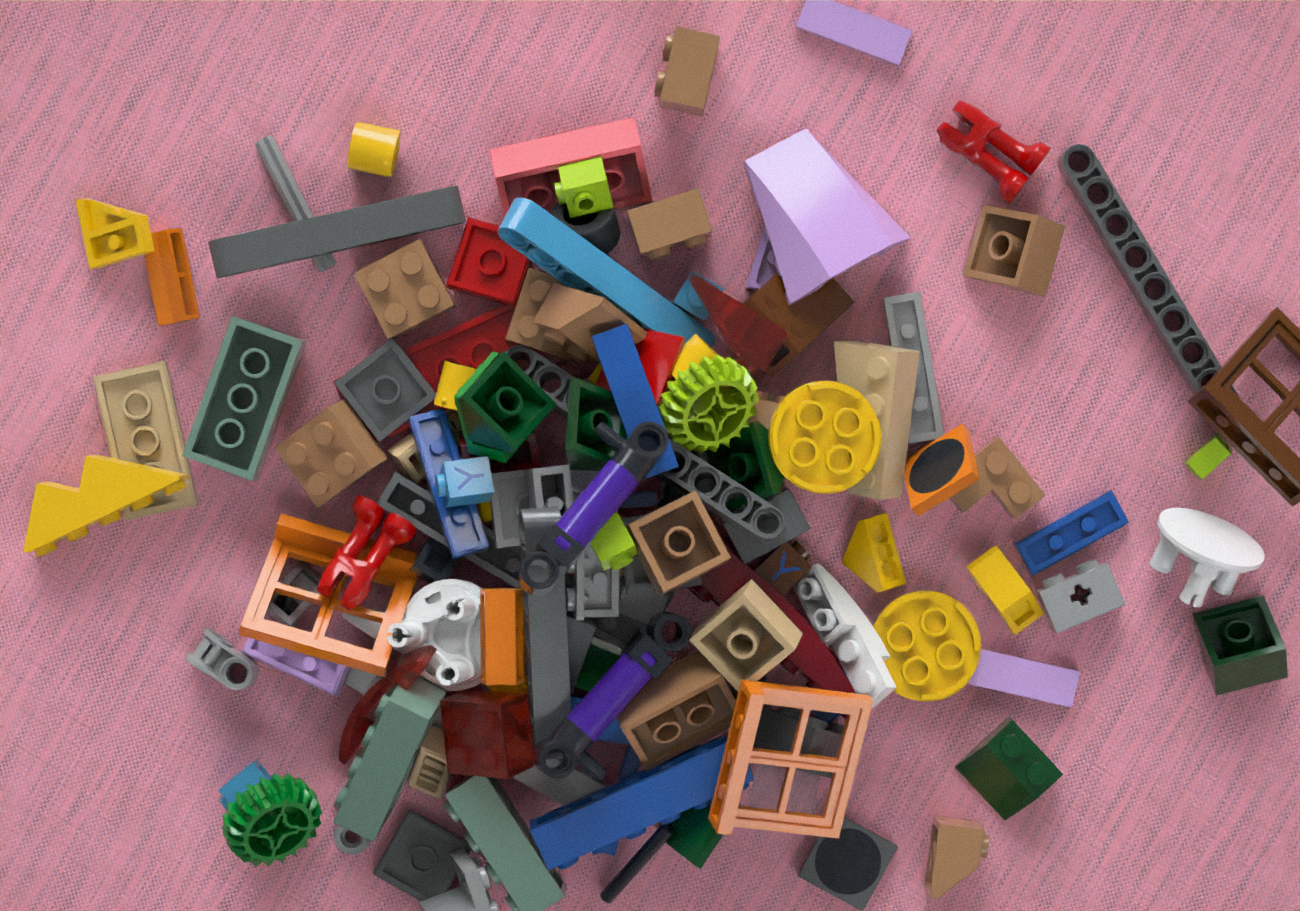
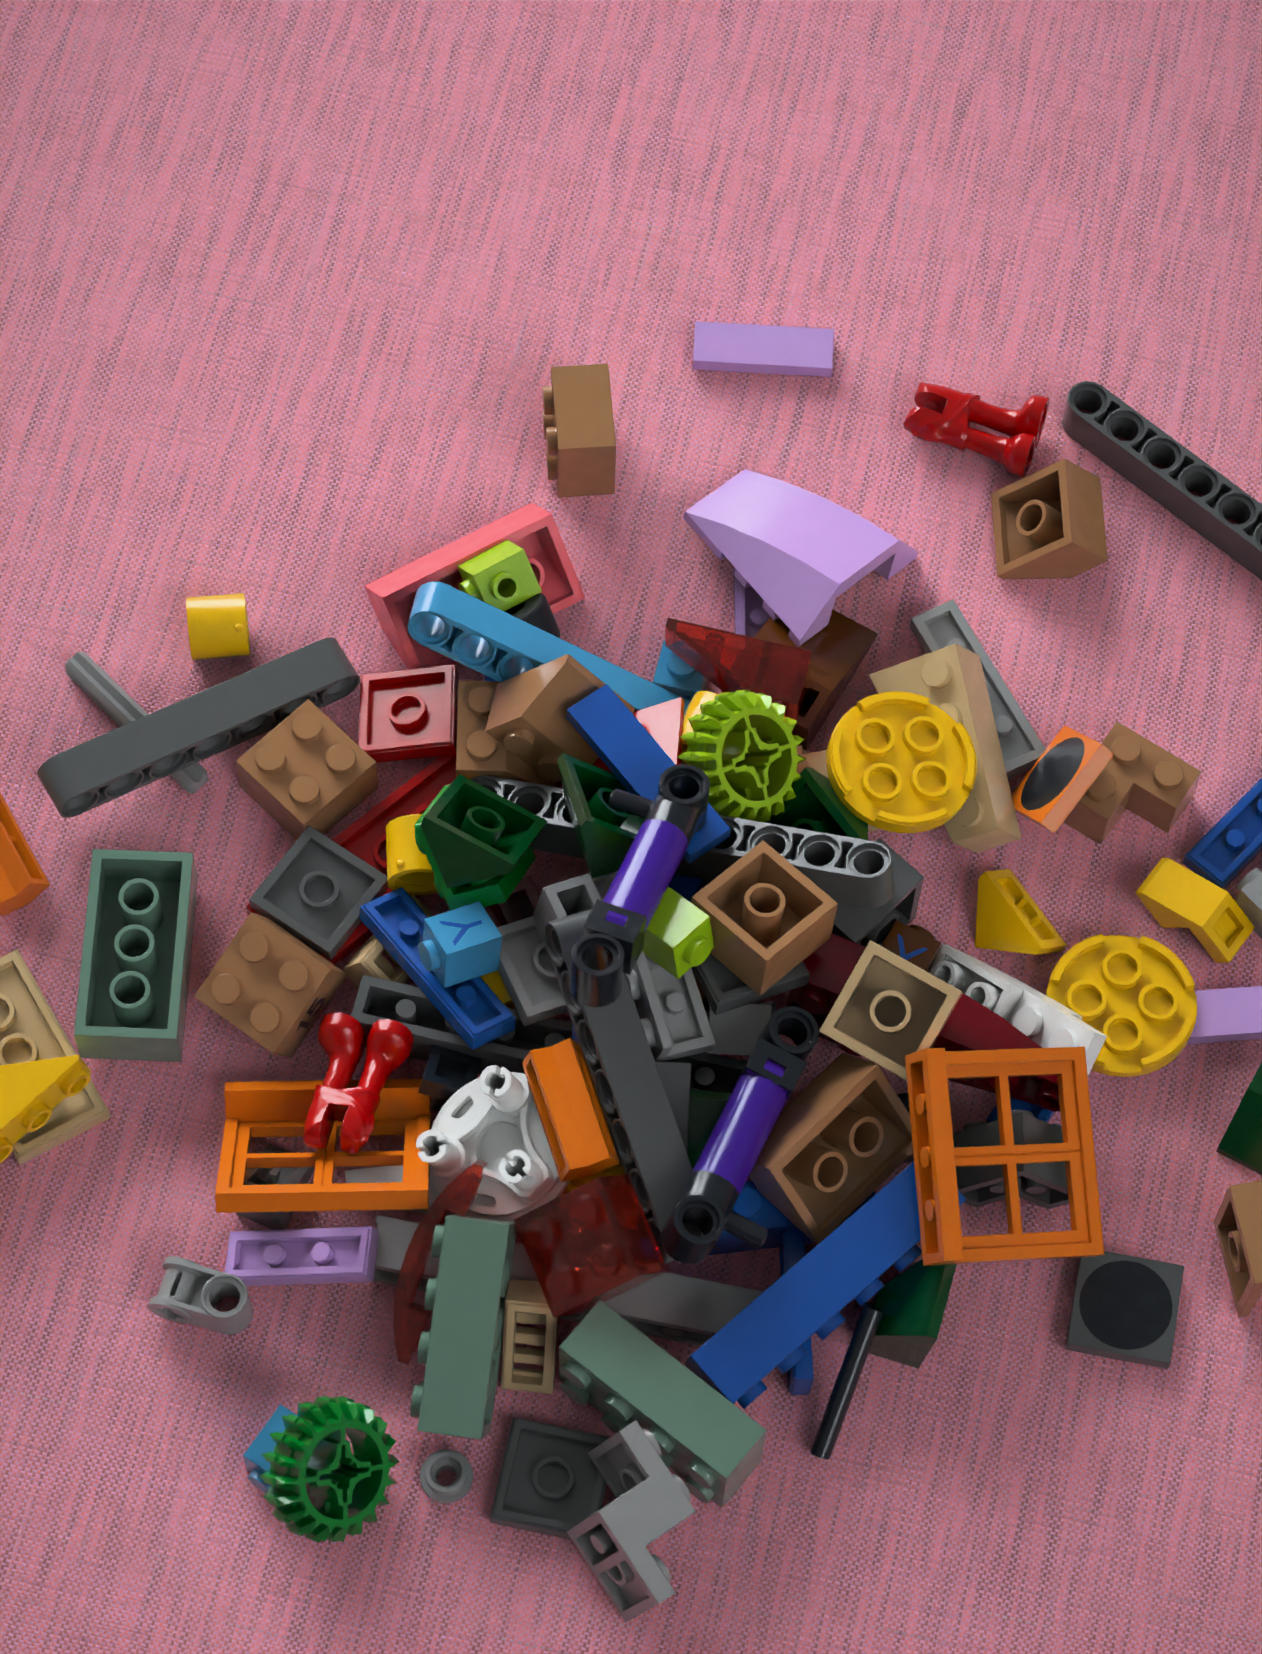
camera: 20 degrees left, 25 degrees down
medium nougat brick [627,188,712,262] -> none
clear piece [748,764,820,814] -> none

